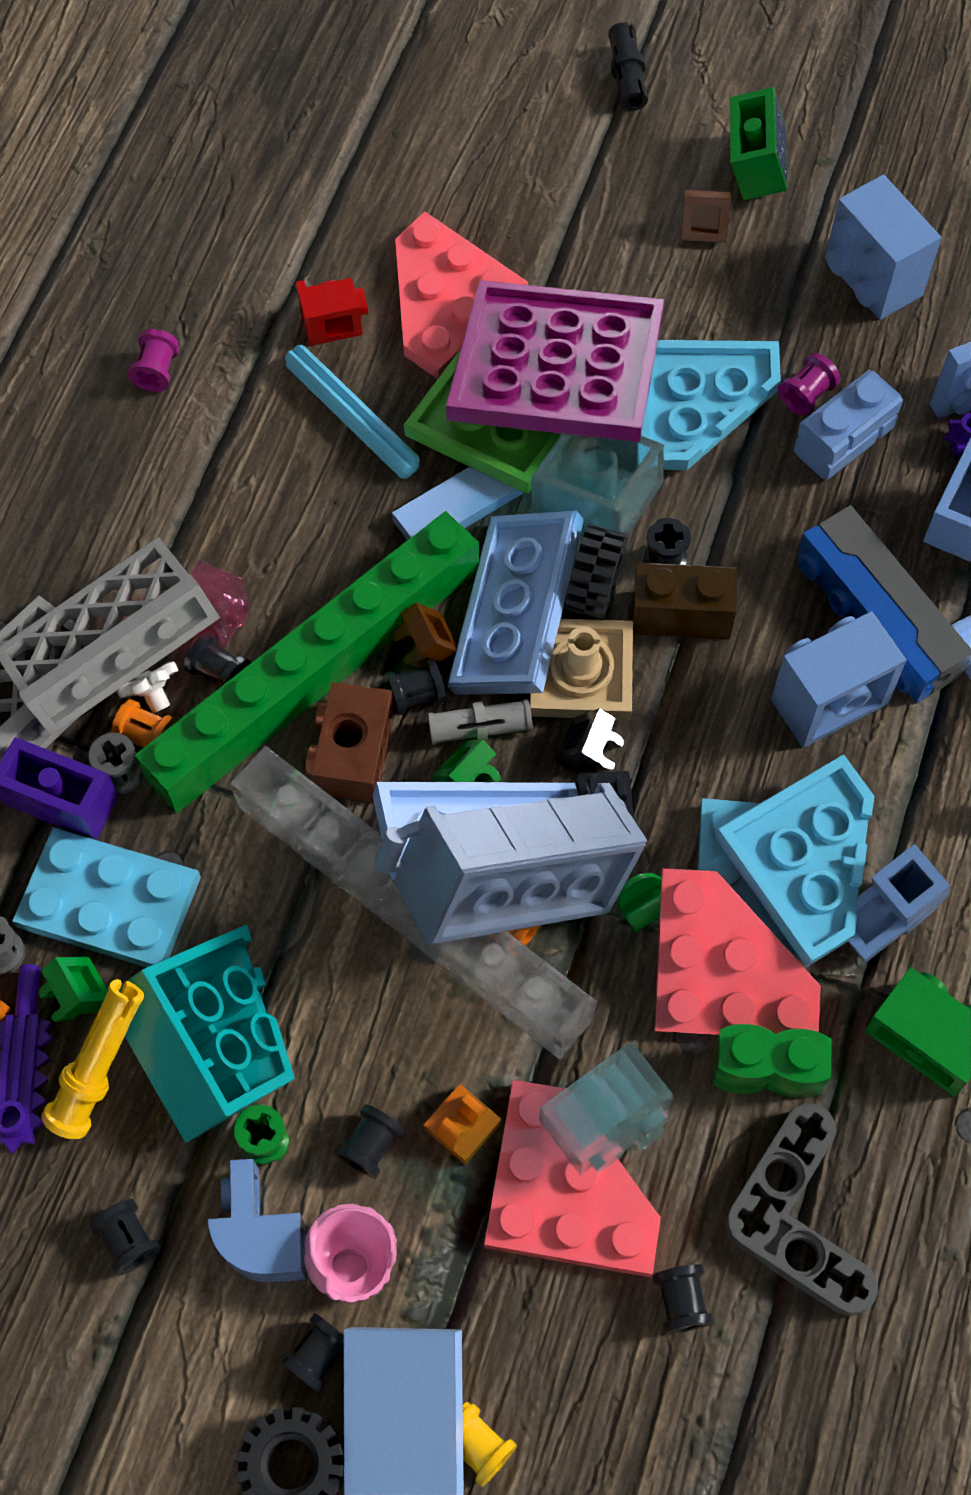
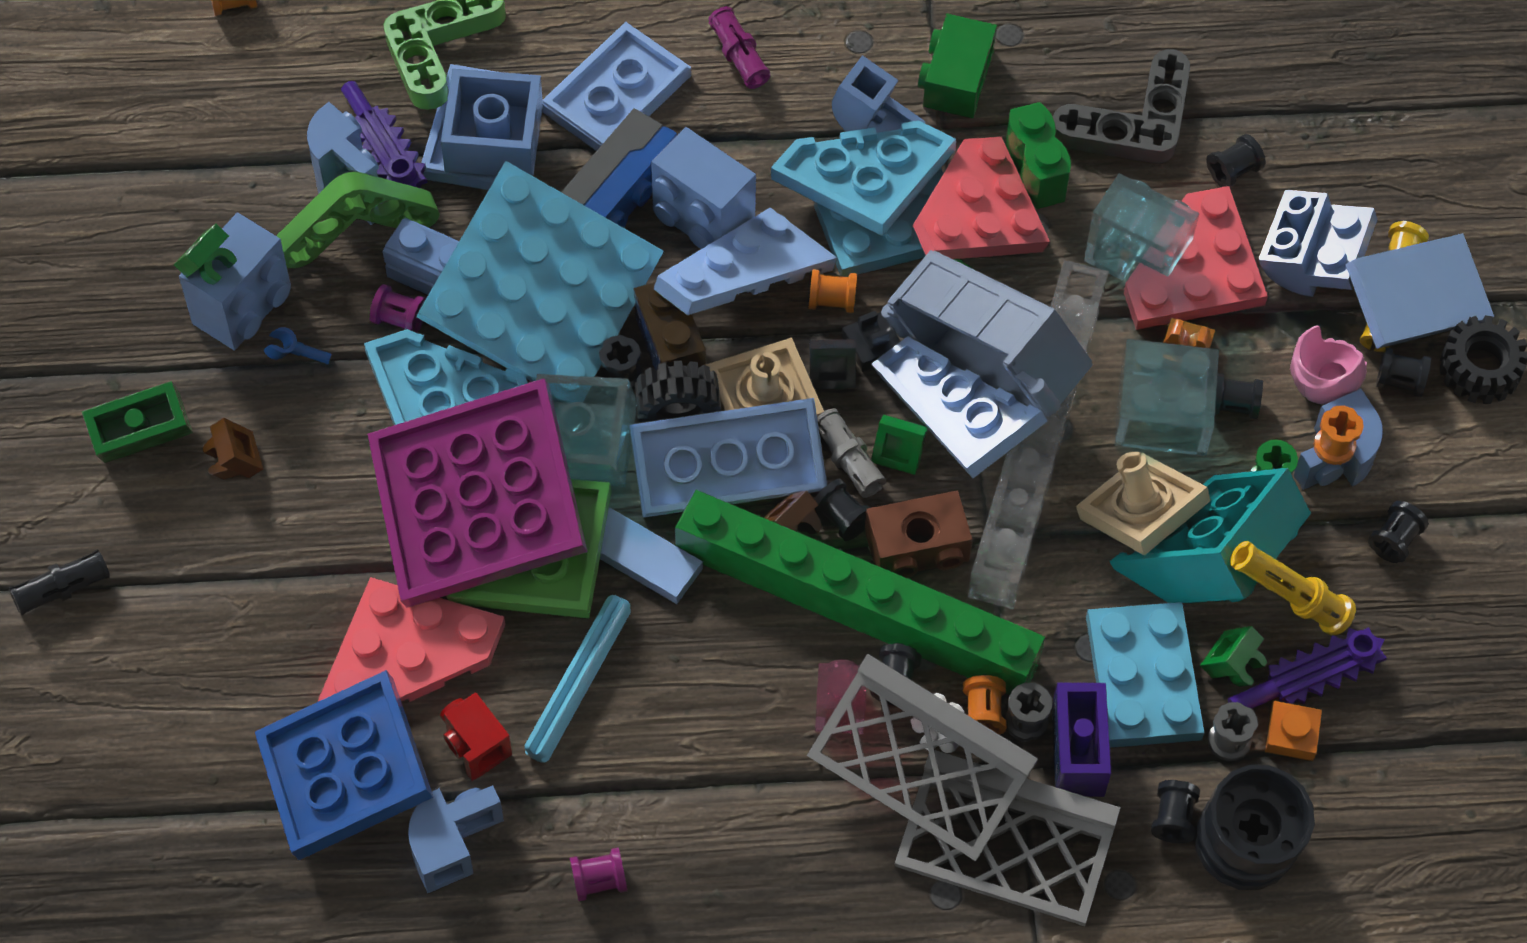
camera: 115 degrees left, 5 degrees down
none -> green tile [174,223,237,285]
none -> blue plate [255,670,434,860]
none -> blue hand [264,327,331,364]
none -> bright green beam [277,172,440,268]
none -> medium blue brick [408,785,504,893]
none -> medium azure plate [417,161,664,407]
none -> light blue wing [654,208,837,315]
none -> orange bush [809,269,857,313]
none -> tan plate [1076,452,1211,555]
none -> clear light blue brick [1114,339,1219,456]
none -> medium blue brick [1259,190,1378,297]
none -> orange bush [1313,406,1364,465]

